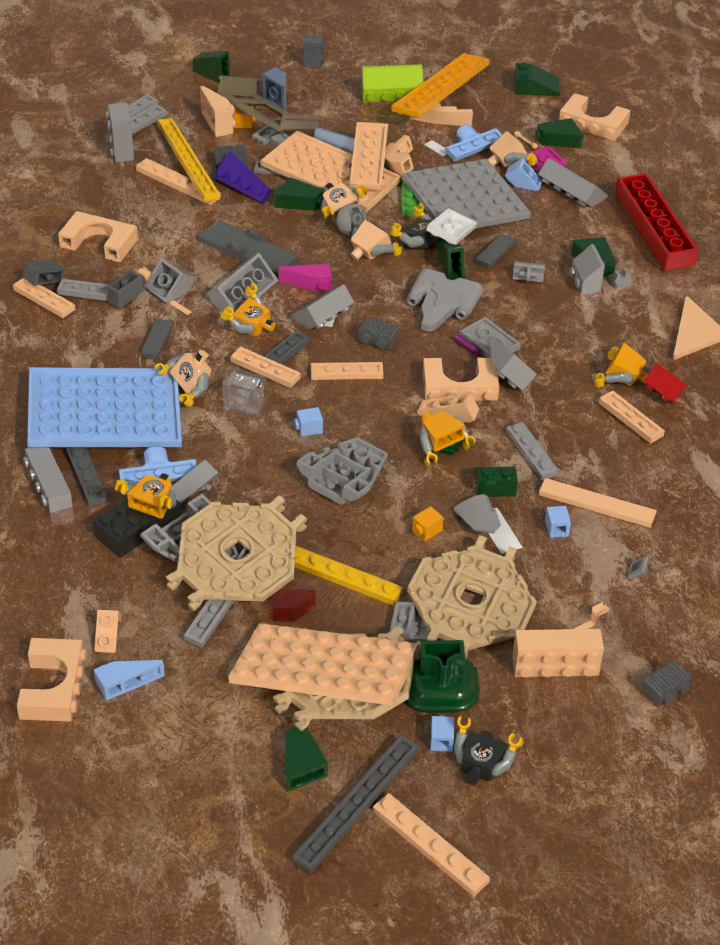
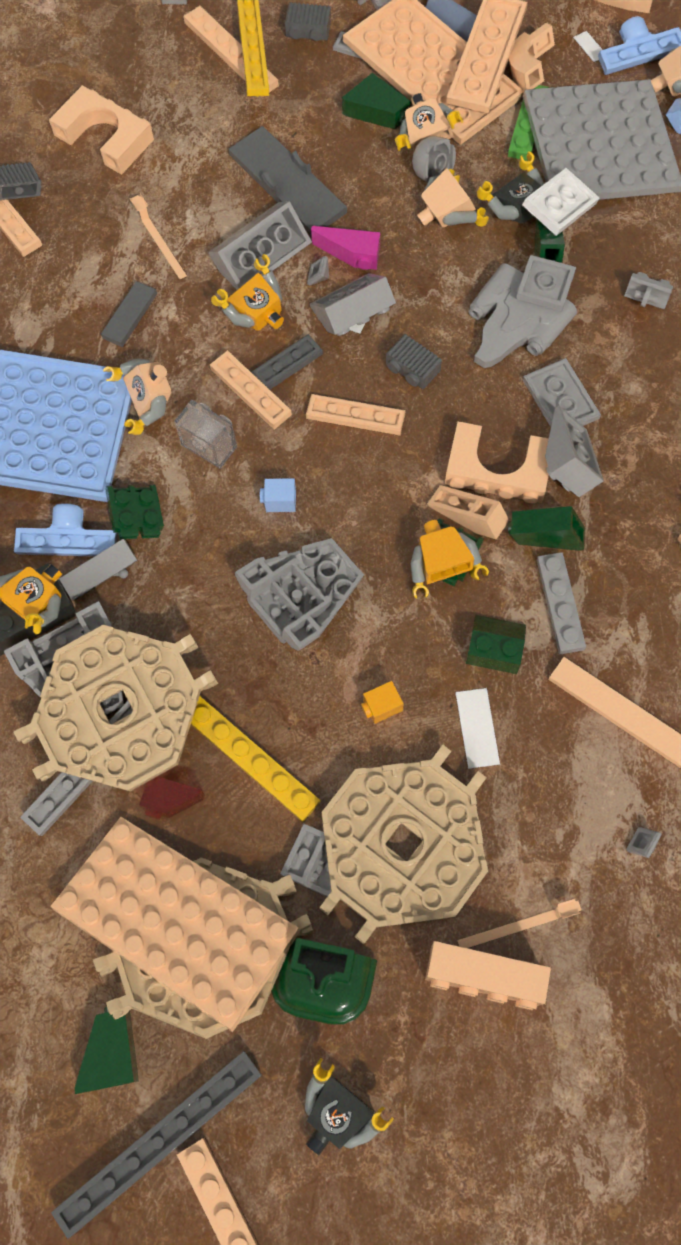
camera: 20 degrees right, 25 degrees up
light grey plate [57,279,109,301] -> none
dark grey brick [107,270,144,308] -> none
light grey slope [144,257,195,303] -> none
dark purple wing [213,150,272,204] -> none
light blue brick [431,716,454,752] -> none
magenta piece [451,333,485,358] -> none
light grey panel [453,494,501,534] -> none
dark grey tile [475,234,516,269] -> none
light blue brick [545,506,571,538] -> none
dark grey brick [641,660,692,707] -> none
none -> dark green plate [105,484,164,540]
none -> light grey slope [307,256,329,285]
none -> dark green slope [508,506,585,551]
none -> light grey plate [516,255,576,311]

